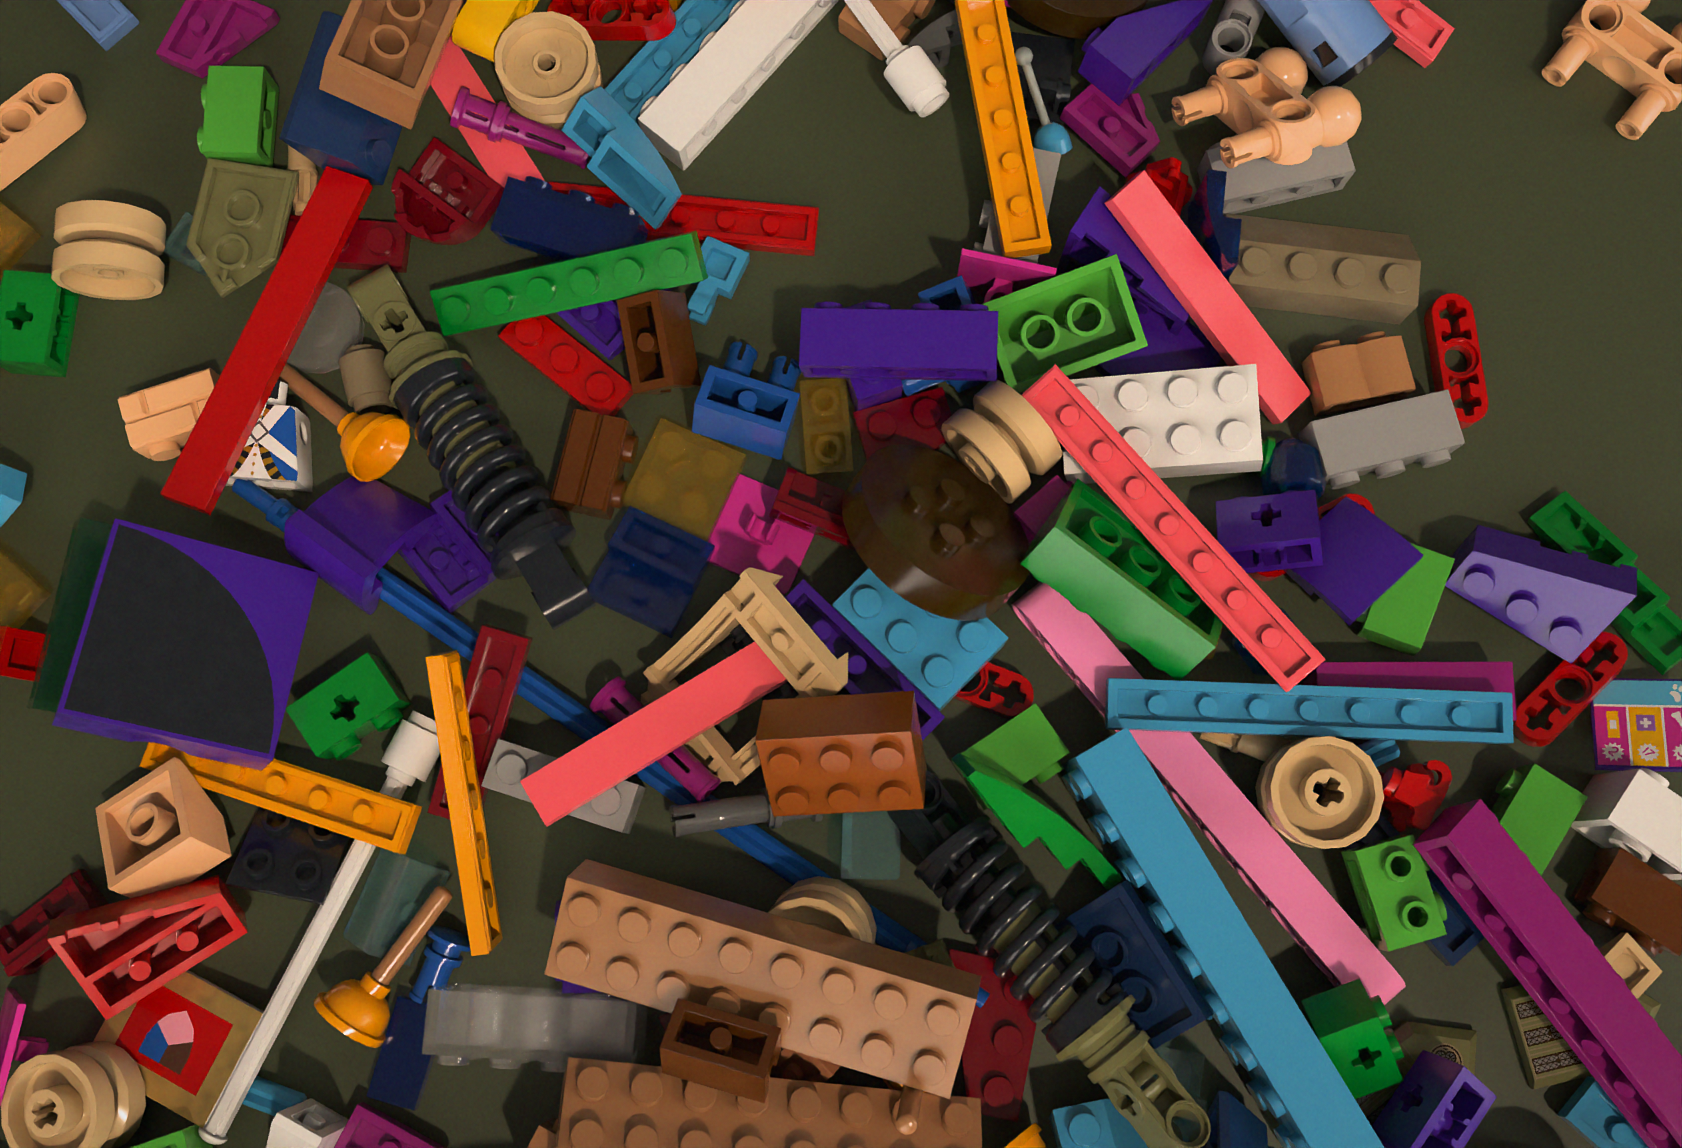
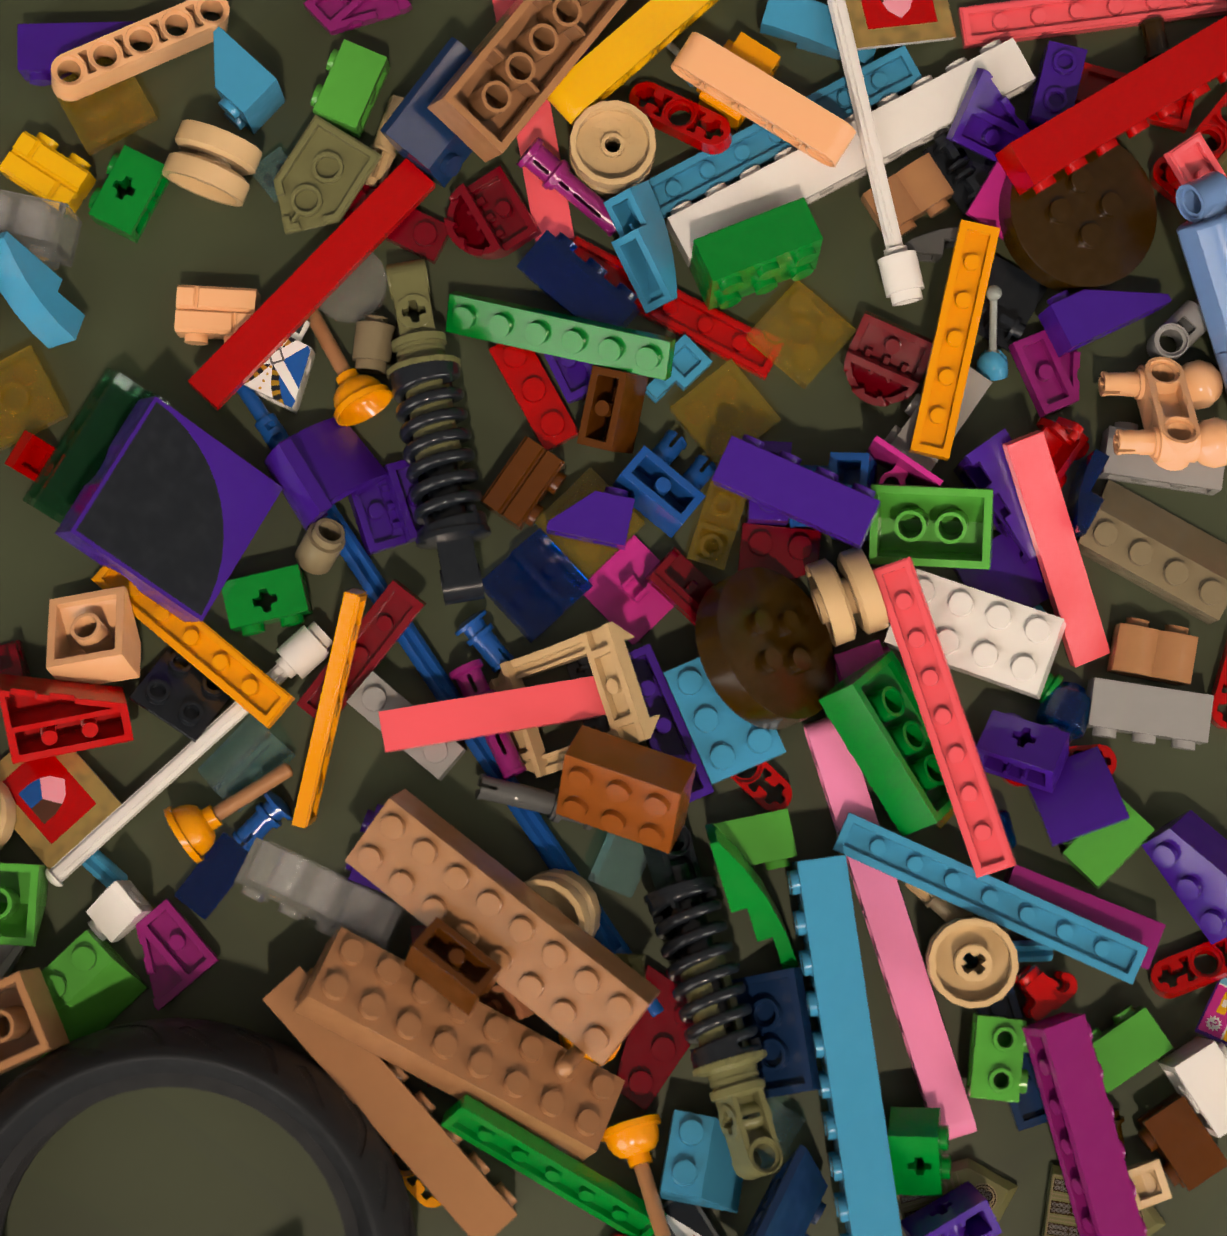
camera: 20 degrees right, 5 degrees up
none -> dark azure slope [213,26,286,134]
none -> dark tan brick [295,518,345,575]
none -> blue pin [454,610,514,673]
none -> dark purple slope [546,487,635,550]
none -> clear yellow plate [670,359,781,467]
none -> green brick [690,197,823,311]
none -> clear yellow plate [746,280,857,390]
none -> dark red slope [844,311,933,406]

